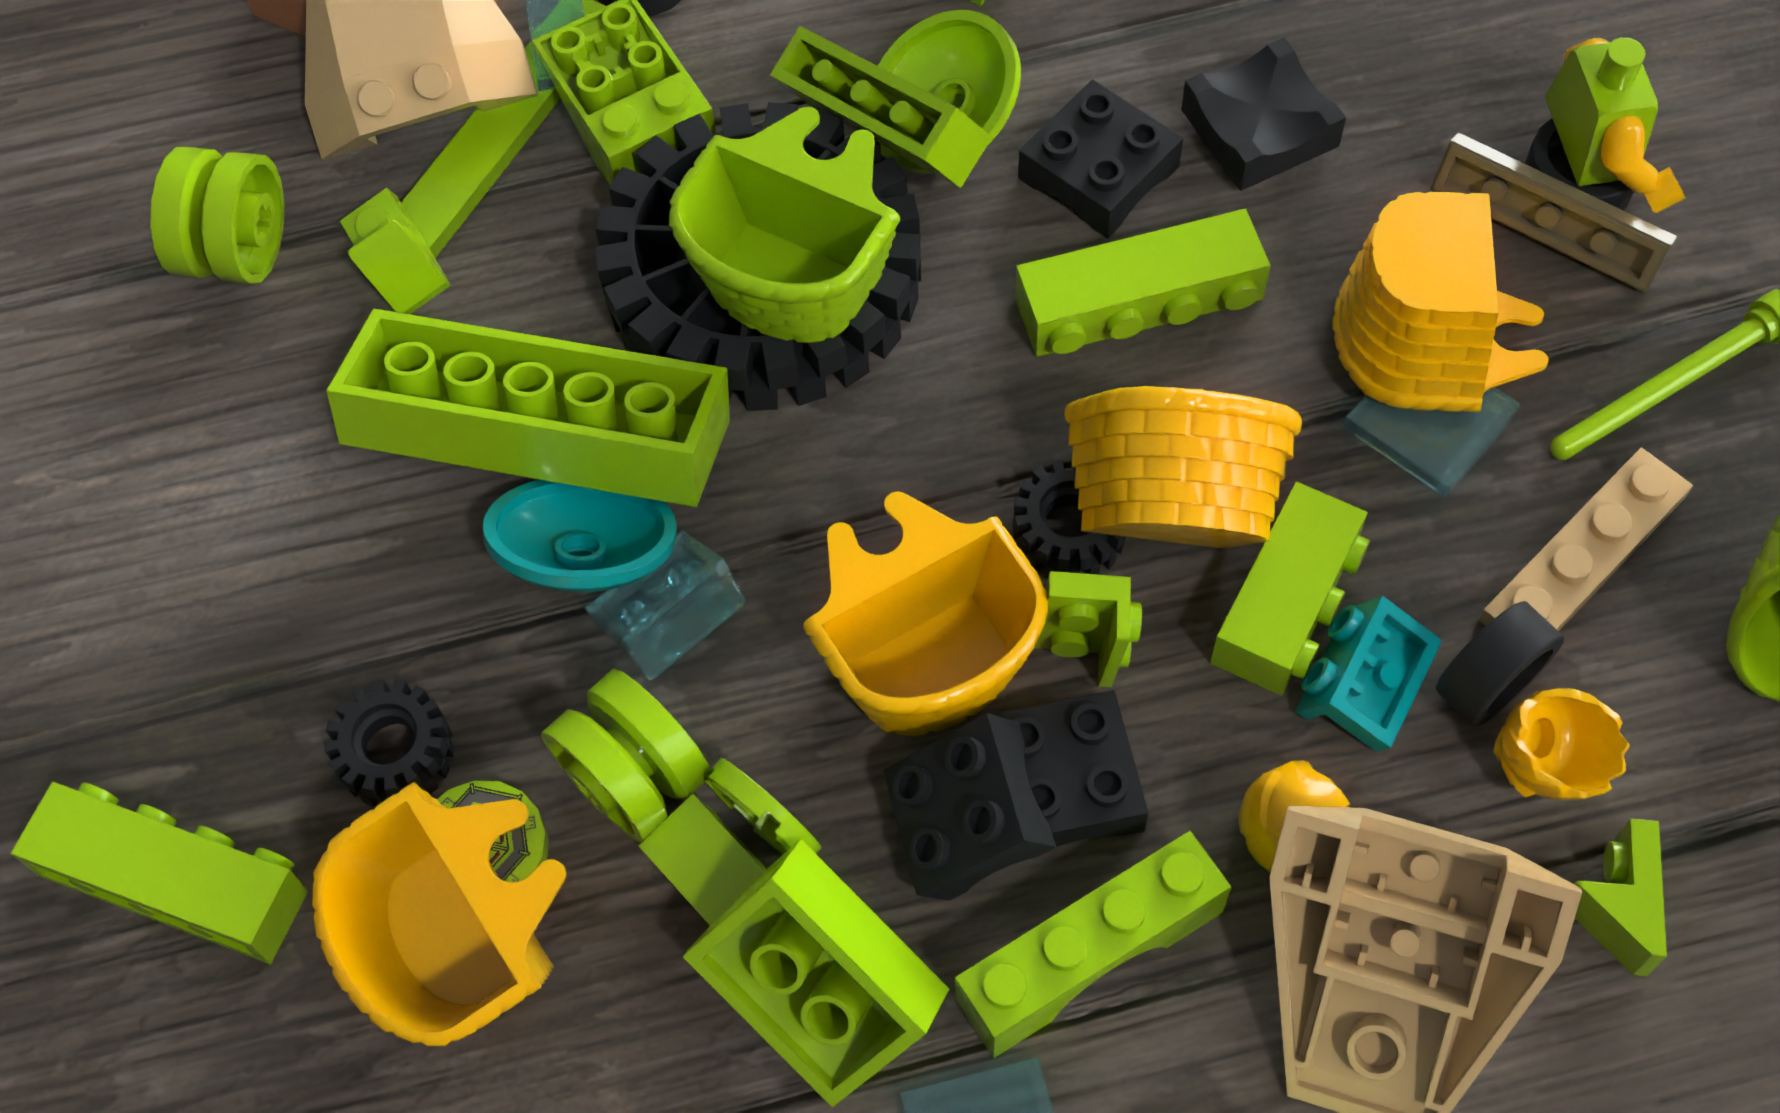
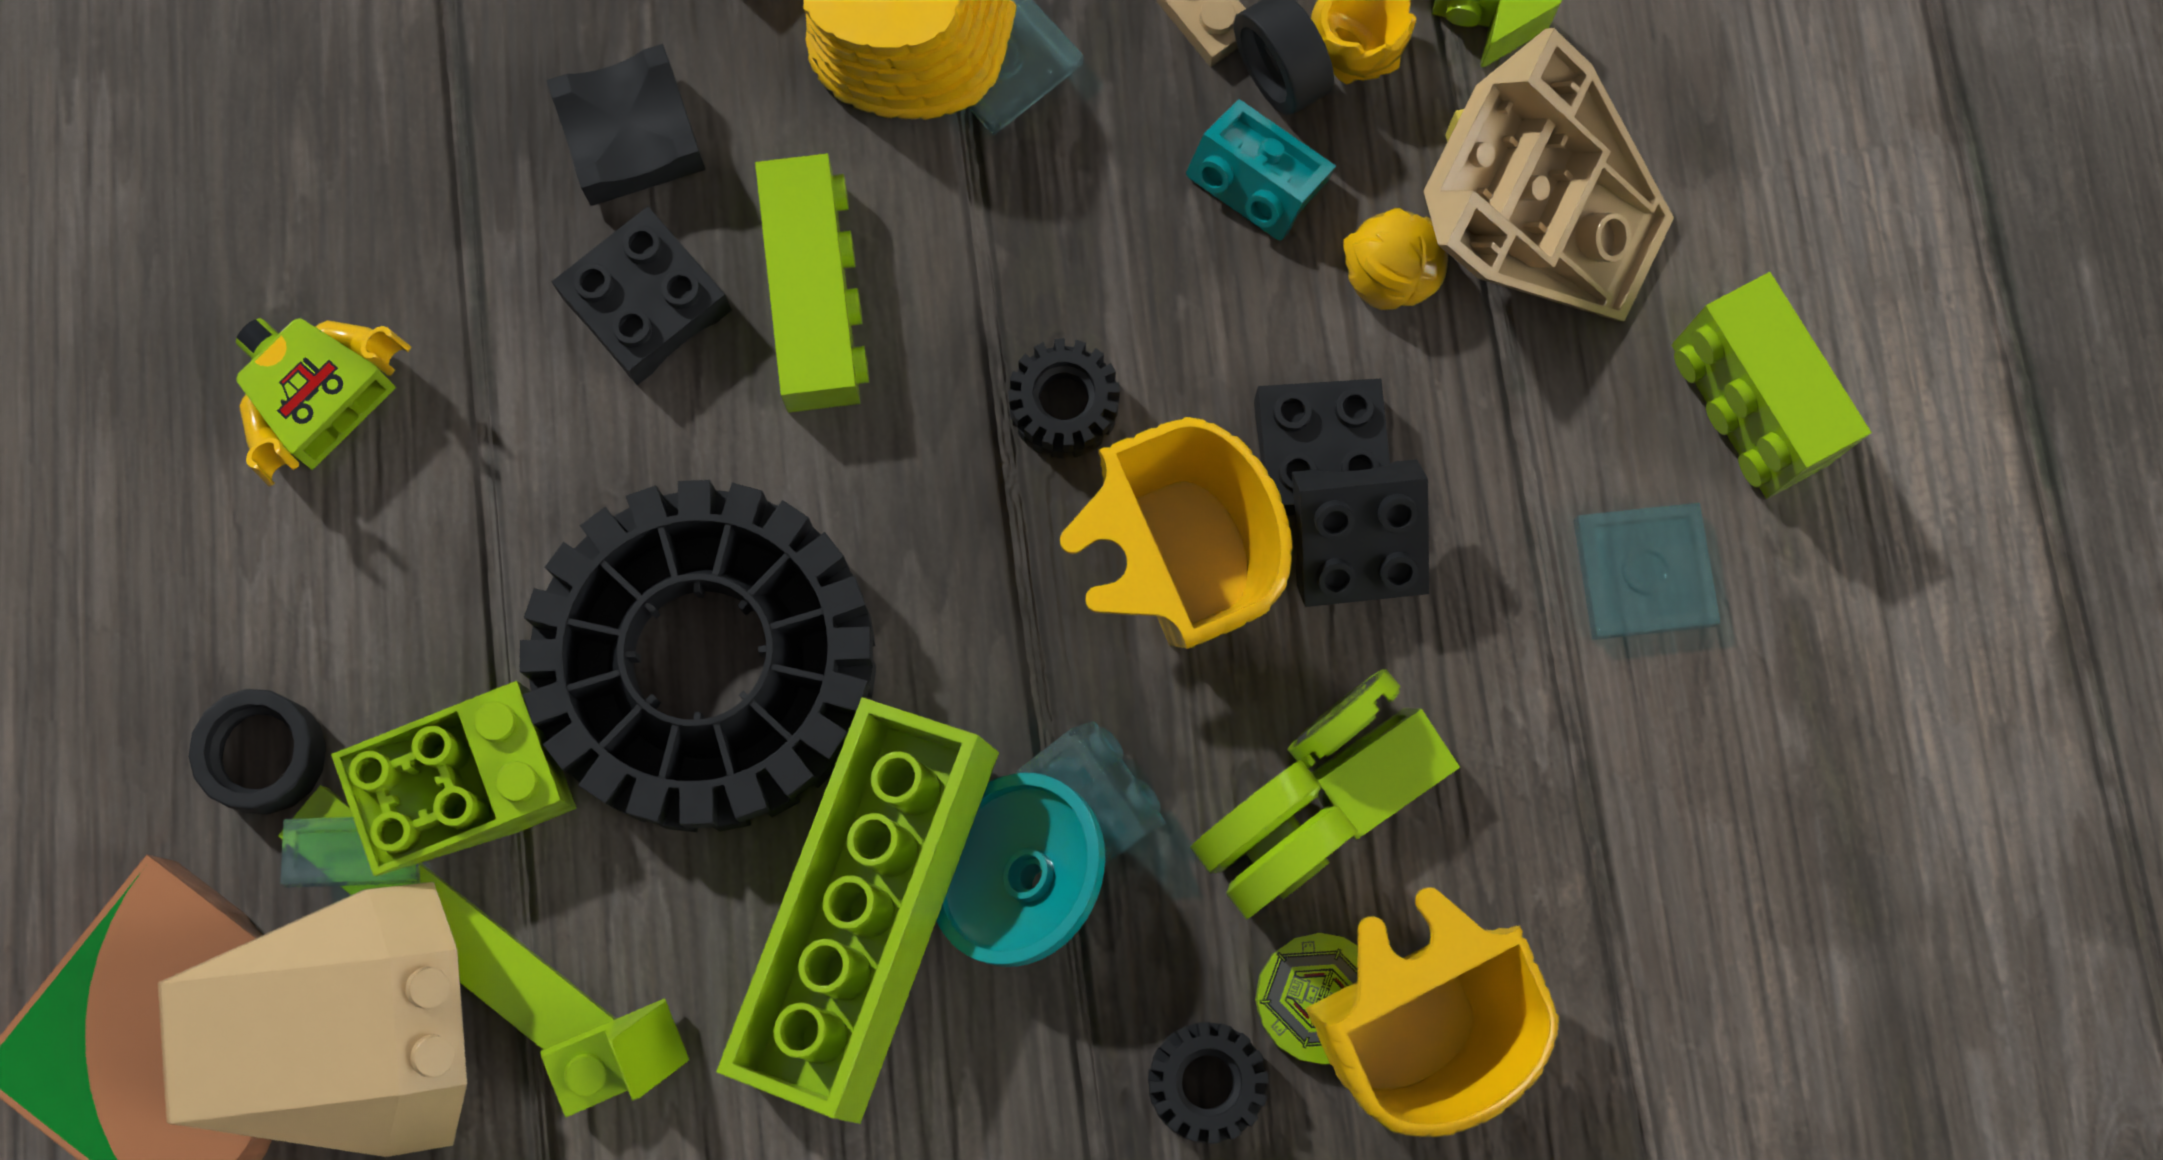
camera: 90 degrees left, 15 degrees up
lime piece [669,107,900,343] -> none
lime slope [683,839,949,1108] -> none
lime brick [770,26,992,188] -> none
lime dish [878,10,1021,174] -> none
lime arch [955,831,1231,1058] -> none
lime bracket [1034,571,1142,687] -> none
yellow piece [1064,386,1302,549] -> none
lime brick [1210,481,1370,696] -> none

